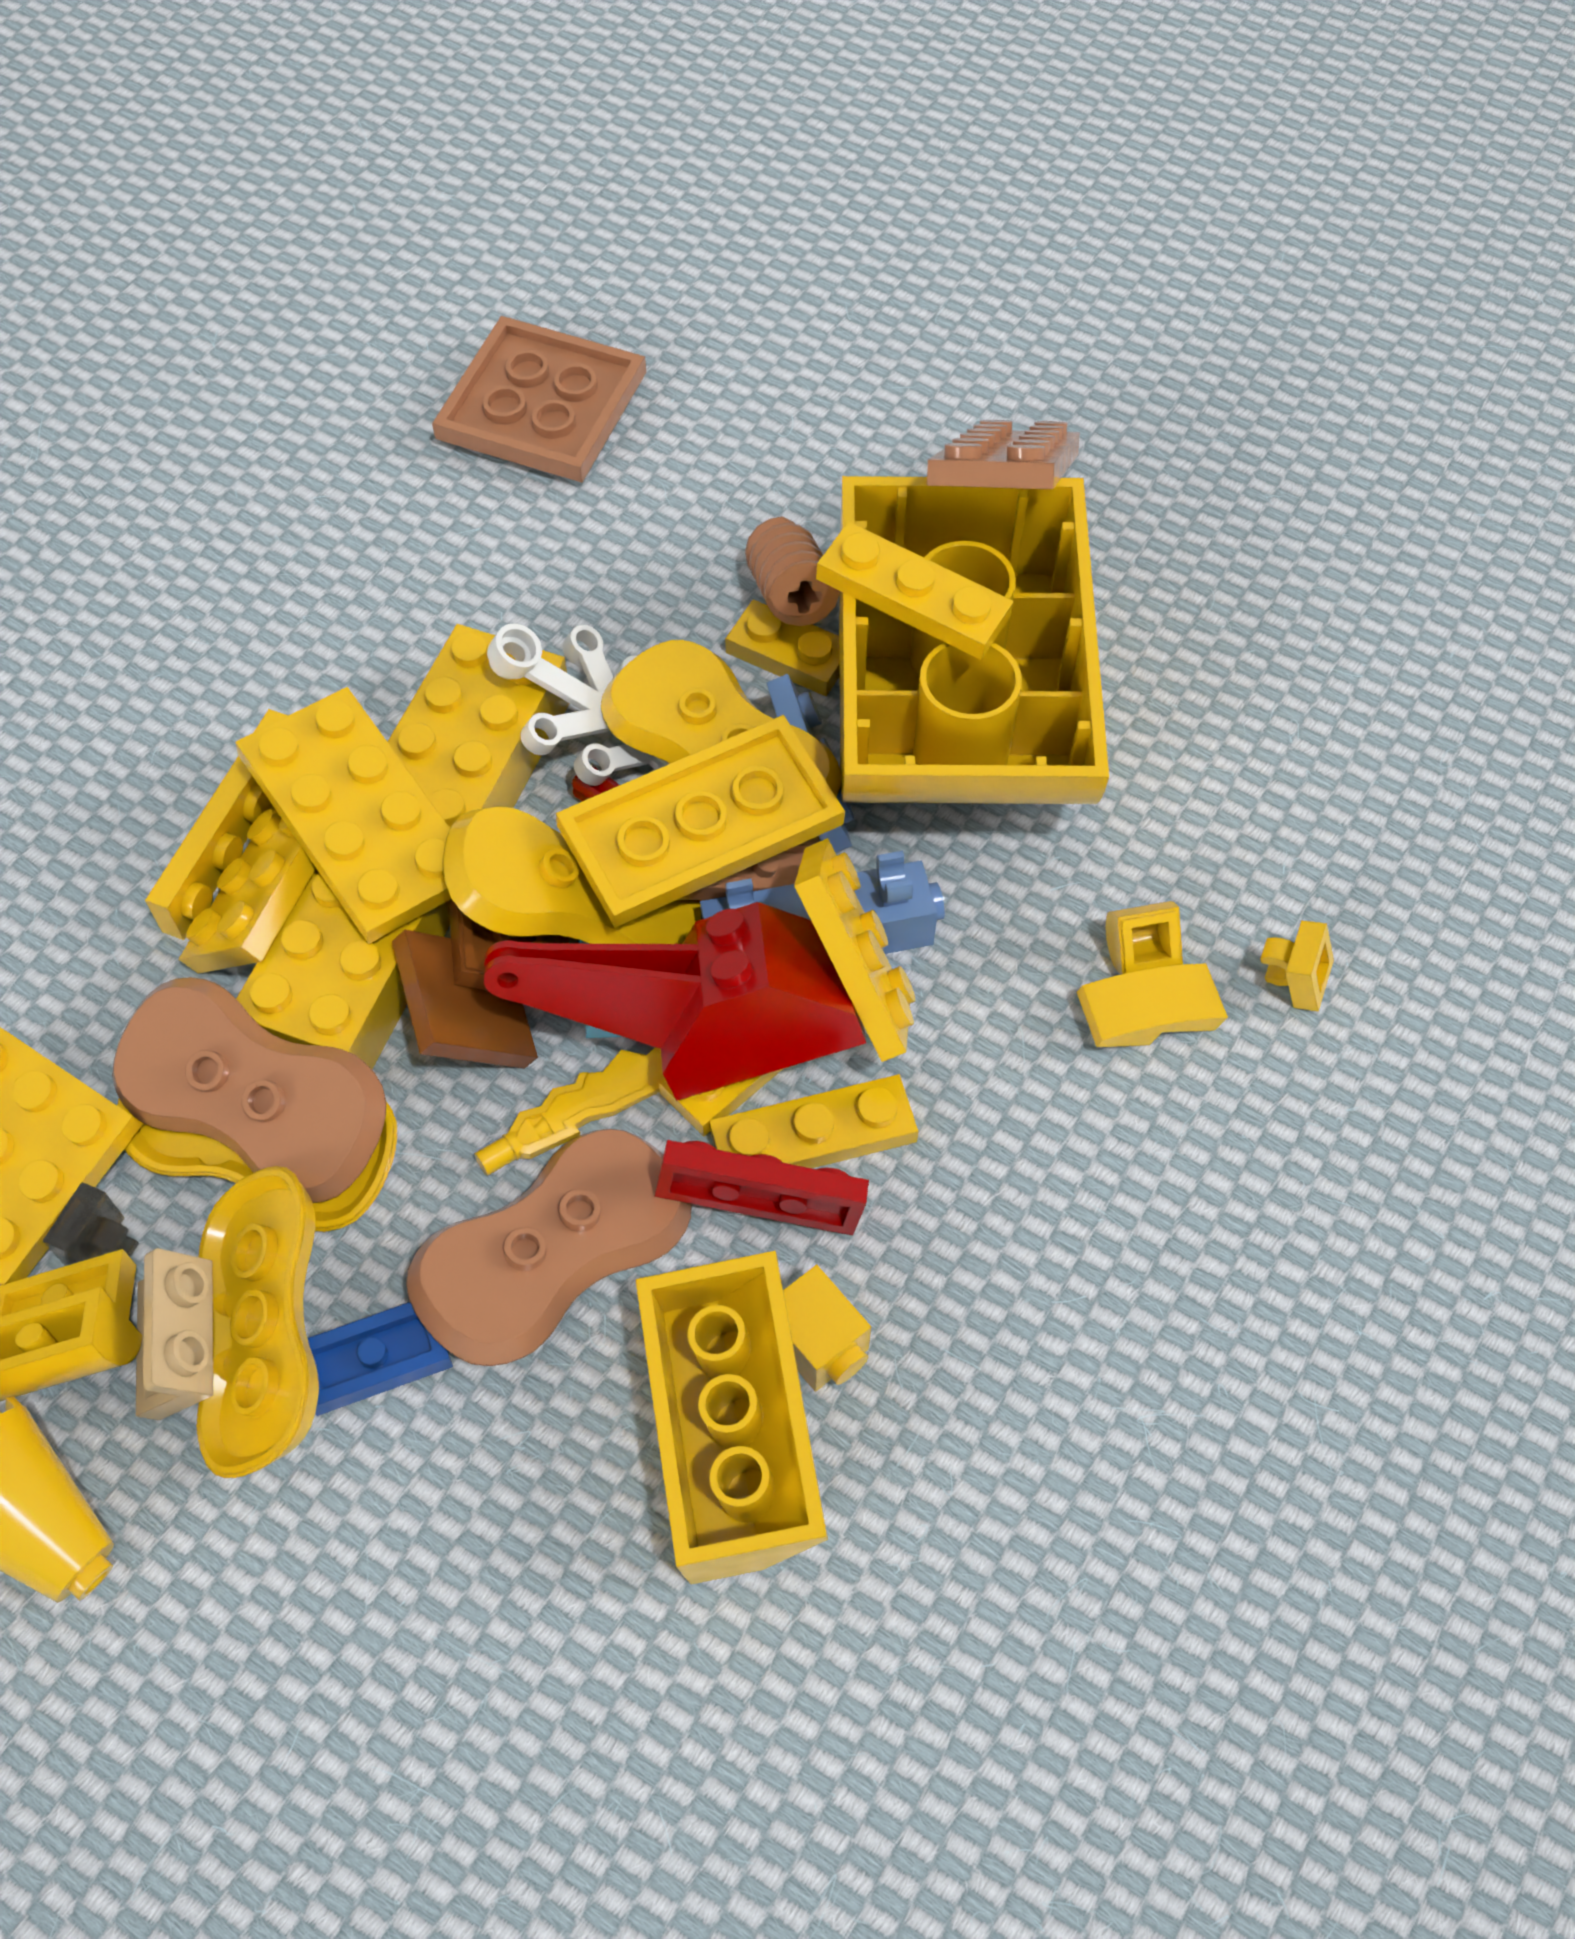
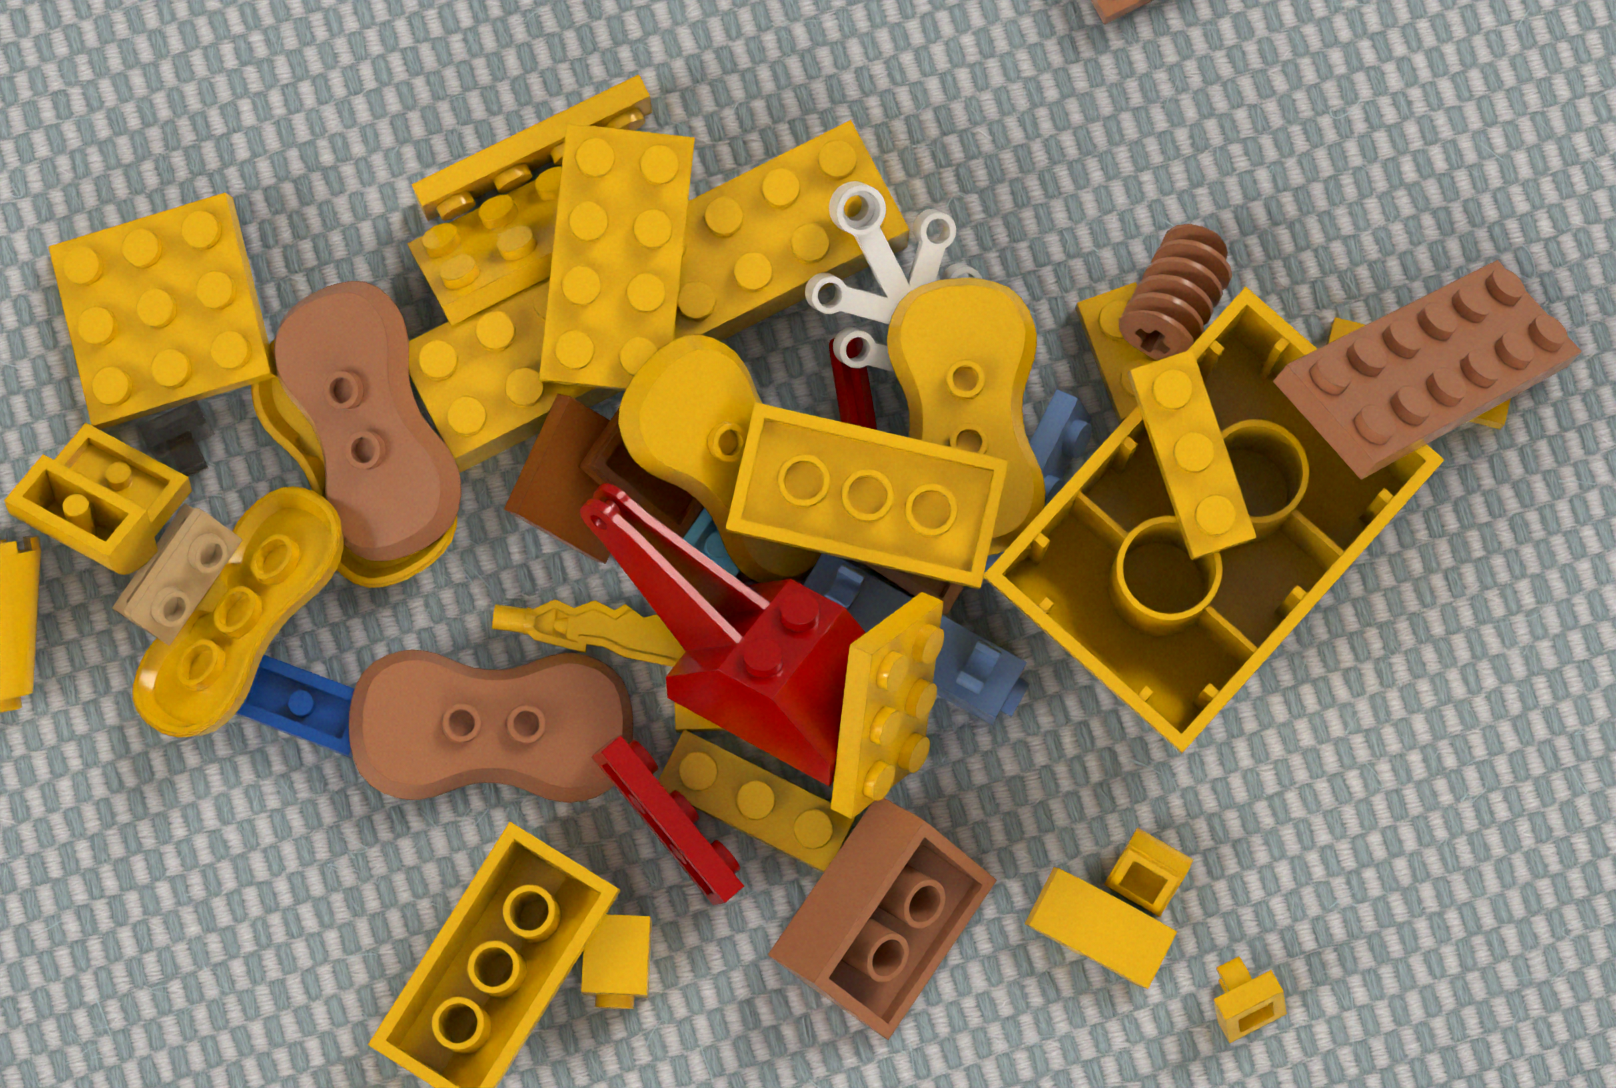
camera: 40 degrees right, 20 degrees up
none -> nougat slope [768,798,997,1040]

